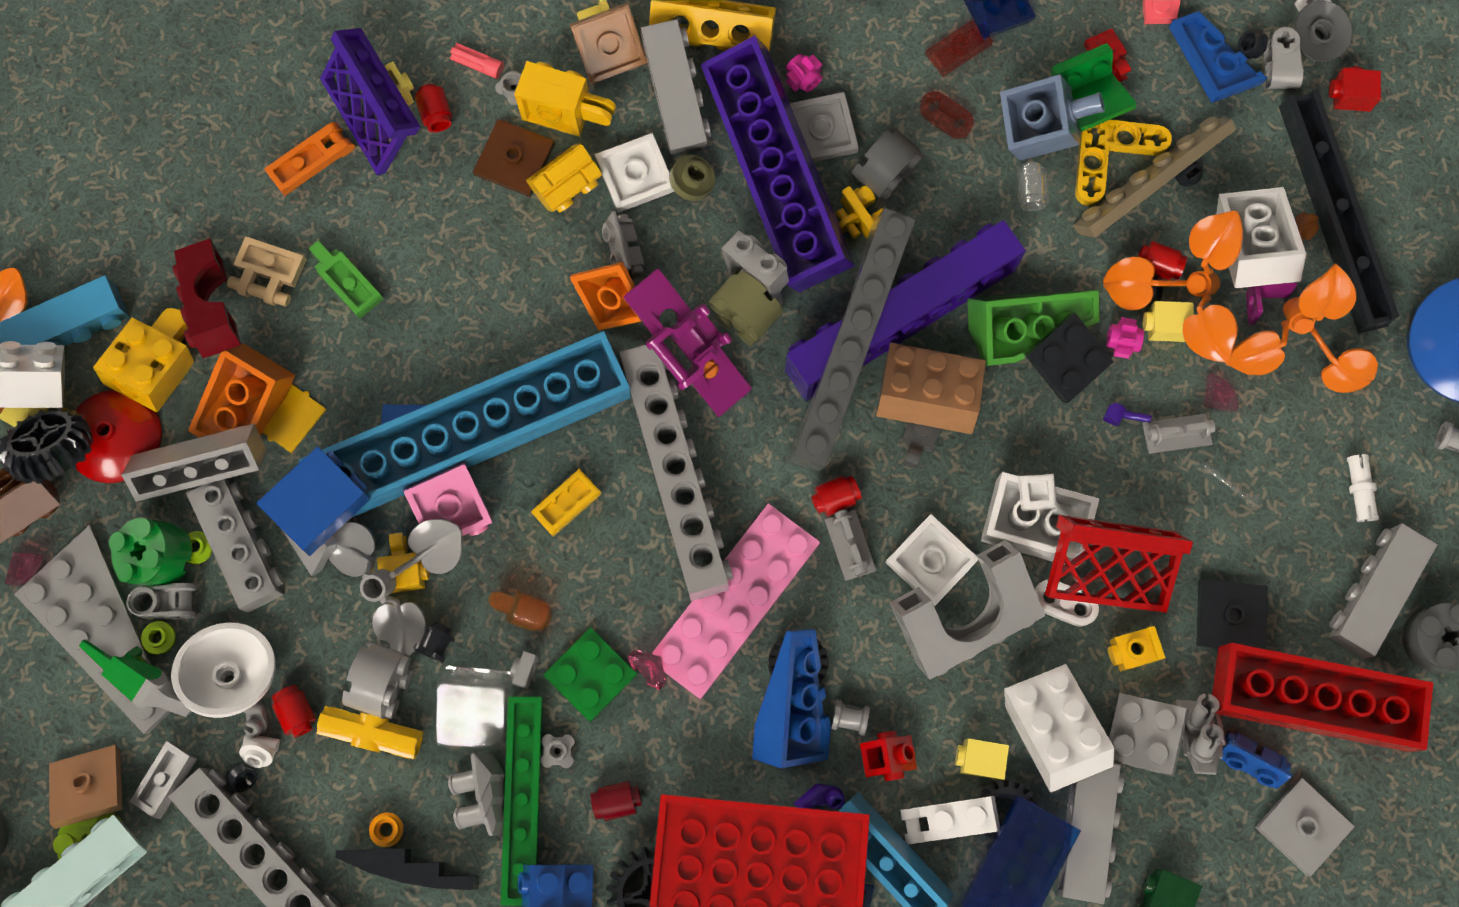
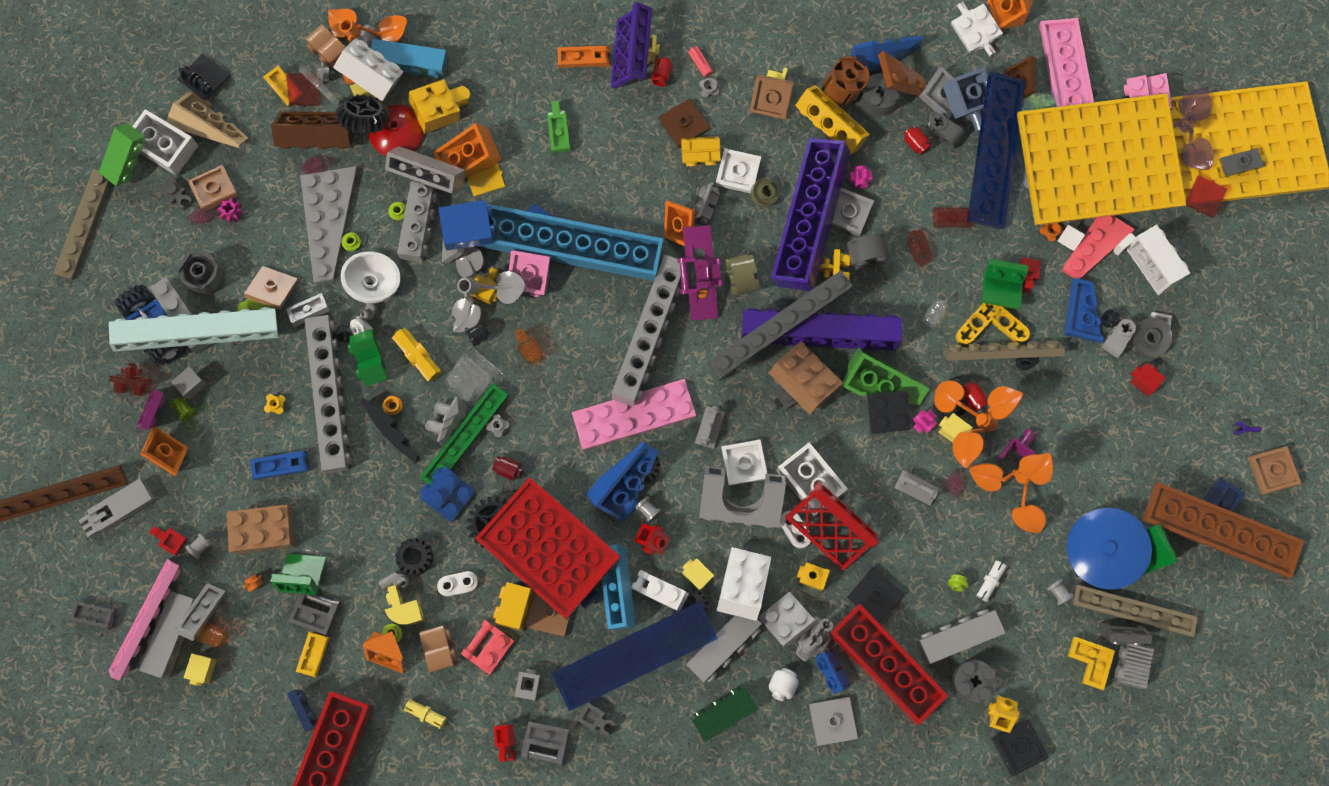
camera: 35 degrees right, 0 degrees up
green animal [79,639,192,717] -> none
green brick [109,518,192,586] -> none
light grey piece [126,583,196,620] -> none
dark red arch [172,238,241,359] -> none
tan plate [227,236,307,307] -> none
red brick [271,685,317,738] -> none
light grey brick [342,641,413,719] -> none
light grey plate [510,651,540,690] -> none
yellow brick [514,61,616,137] -> none
yellow plate [531,468,602,537] -> none
green plate [543,628,637,723] -> none
clear pink tile [628,649,666,690] -> none
light grey brick [641,19,711,155] -> none
light grey plate [721,230,789,305] -> none
dark purple arm [793,783,845,810] -> none
red brick [811,475,862,517] -> none
sand blue brick [1000,74,1105,161] -> none
white tile [1018,474,1057,511] -> none
dark purple hand [1103,403,1152,426] -> none
white brick [1216,187,1306,288] -> none
black tile [1279,89,1399,334] -> none
dark orange plate [1295,212,1319,241] -> none
none -> green brick [348,329,388,387]
none -> white head [769,668,799,701]
none -> lime plate [948,575,969,592]

